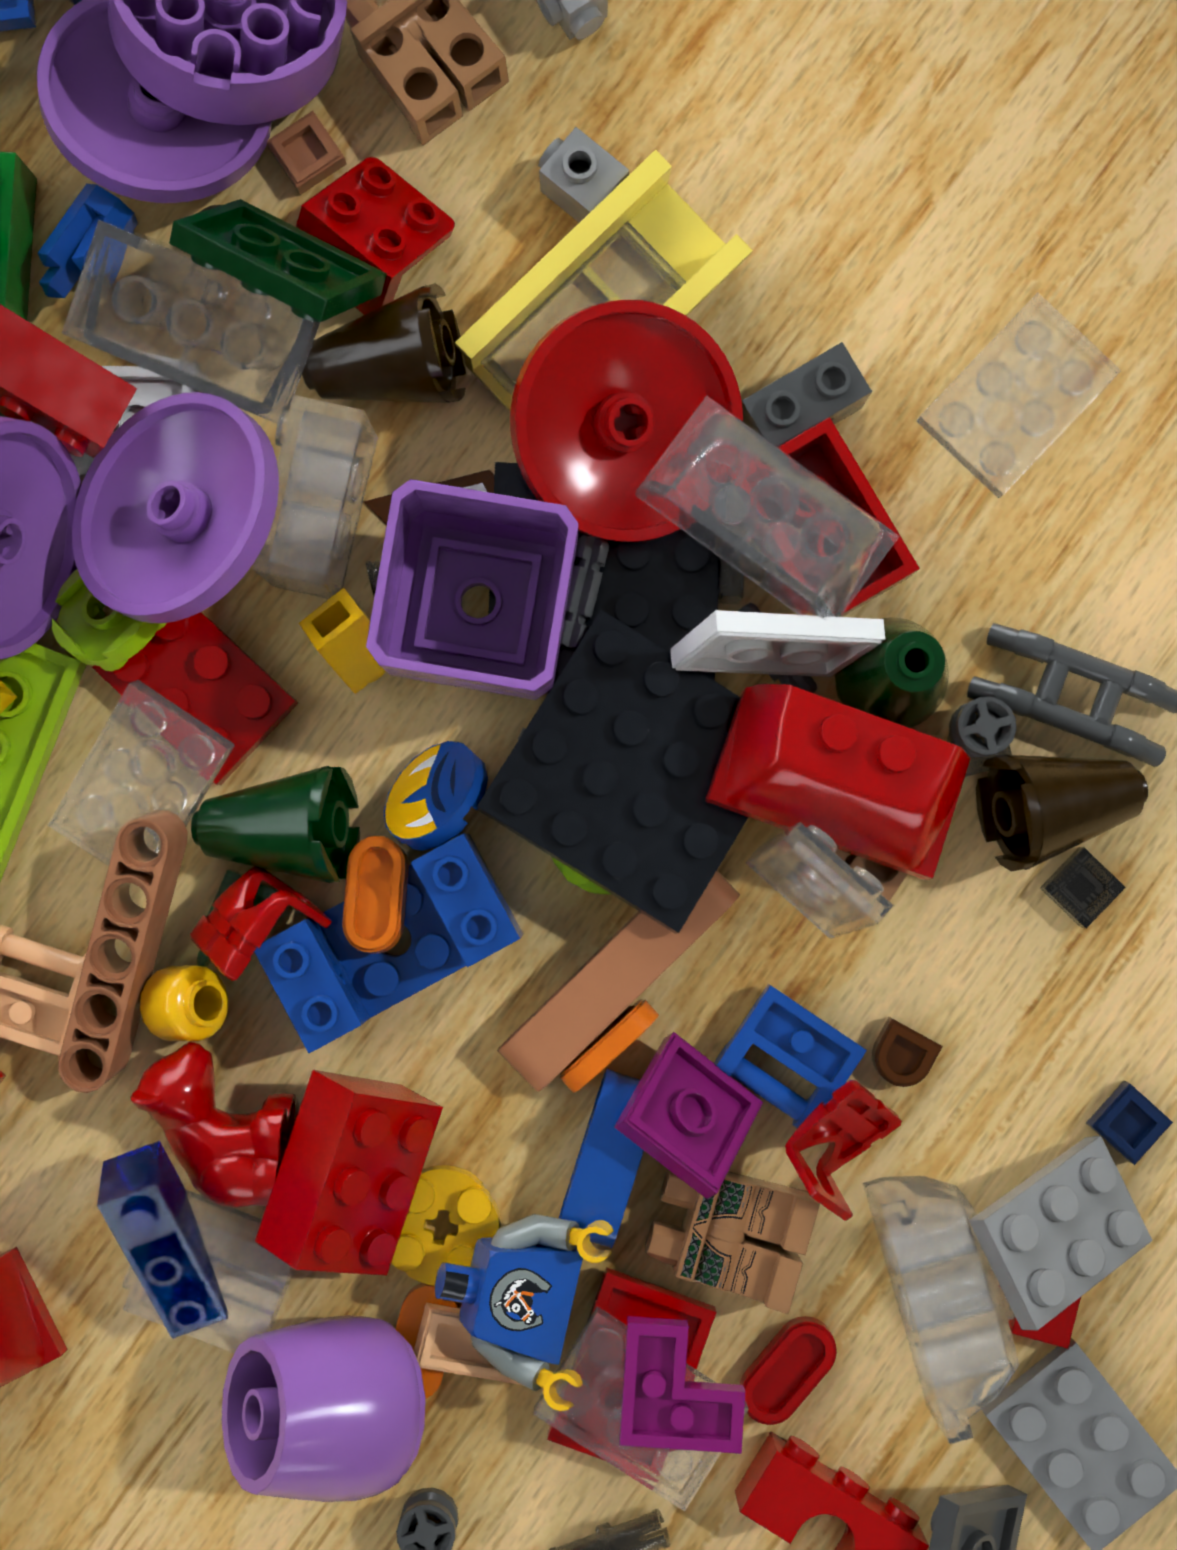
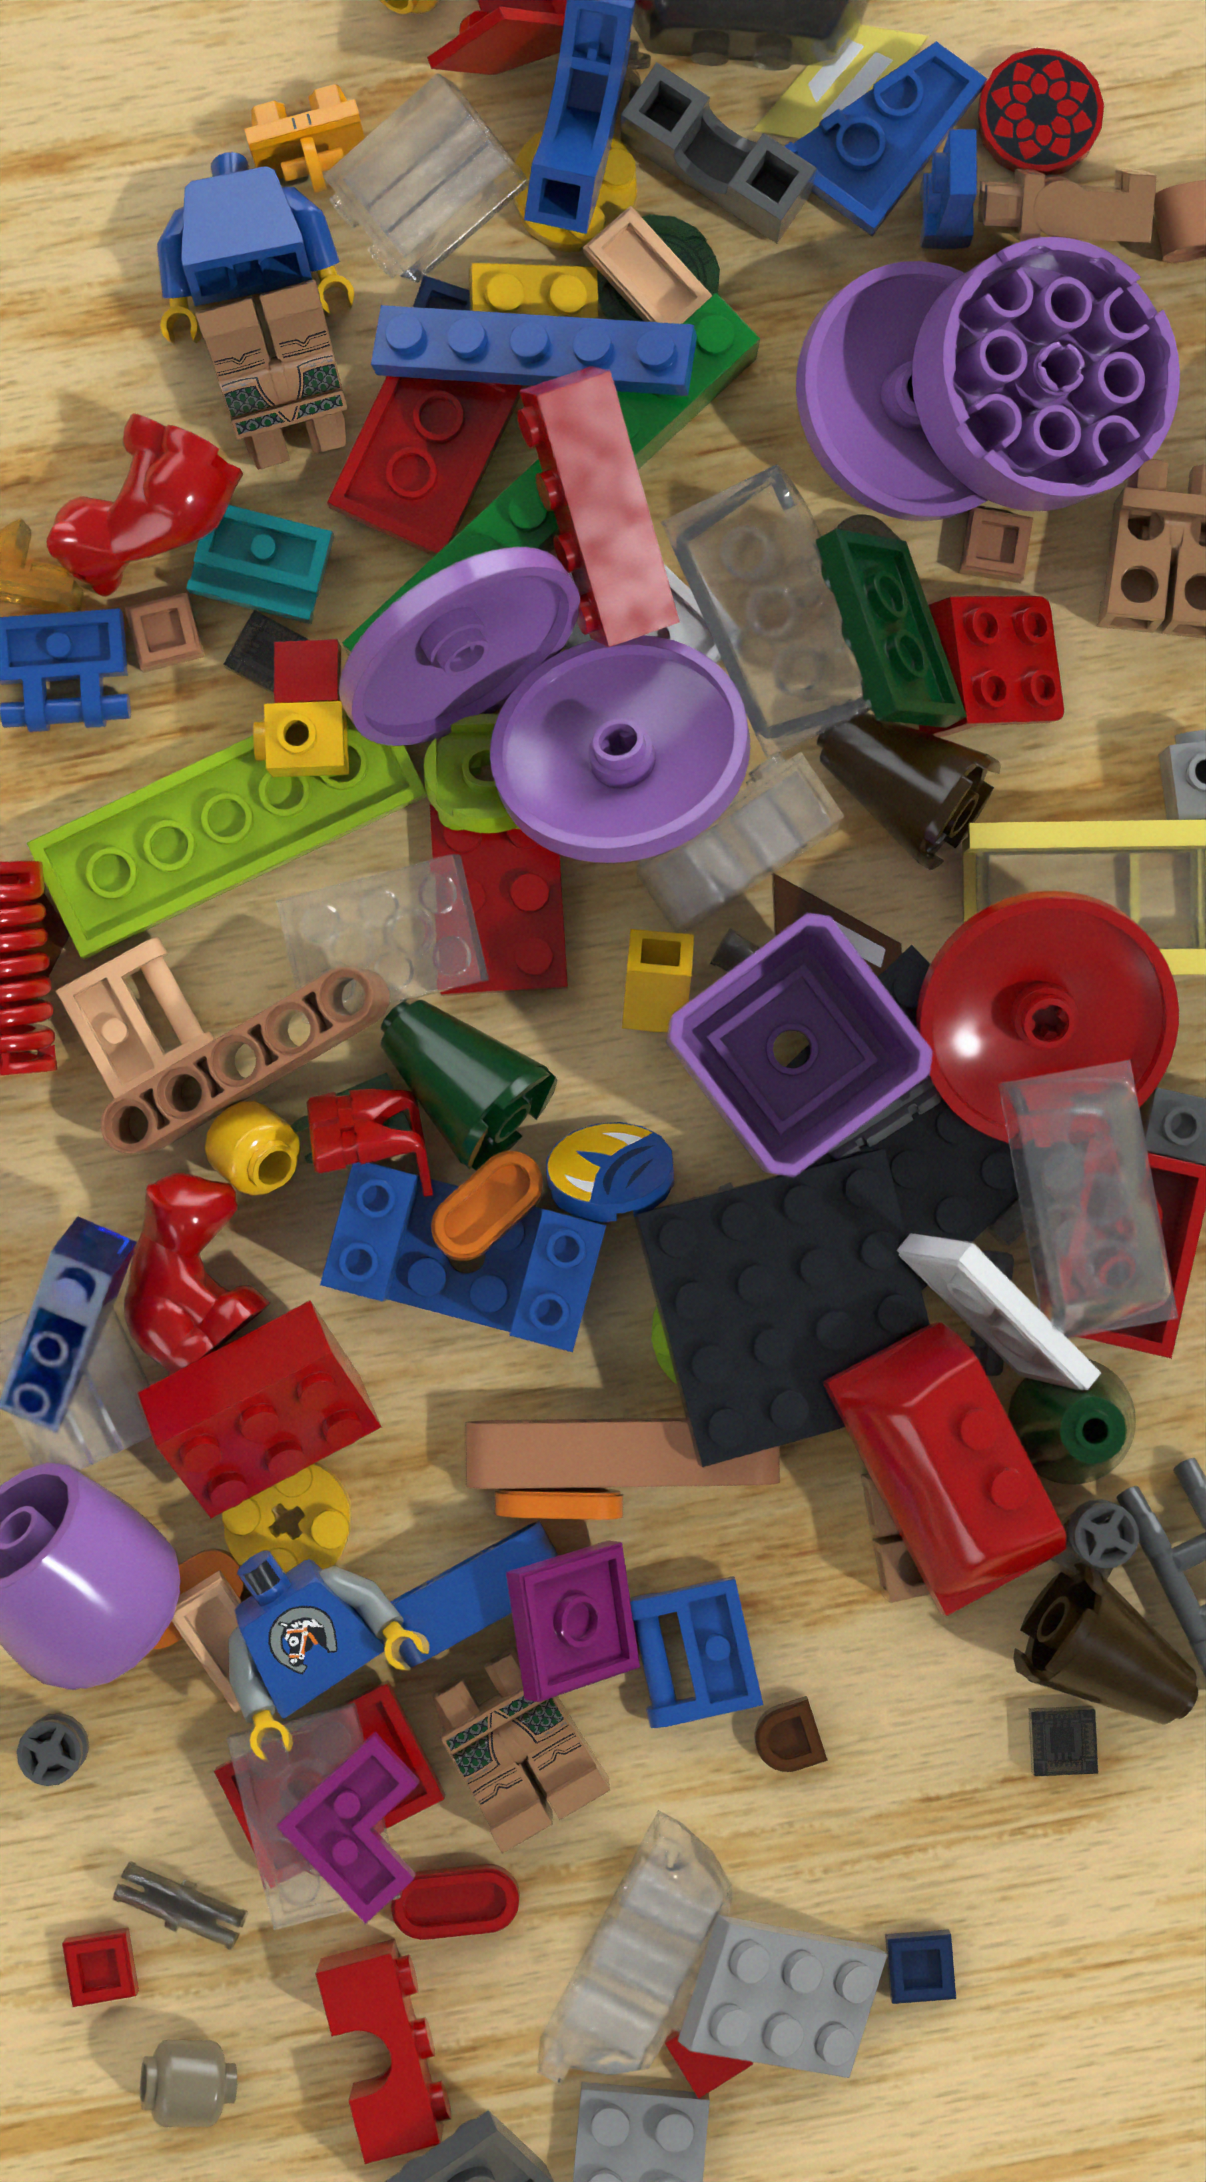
camera: 45 degrees right, 0 degrees up
blue rock [37,183,138,298] -> none
clear plate [745,822,893,939] -> none
red piece [785,1080,902,1221] -> none

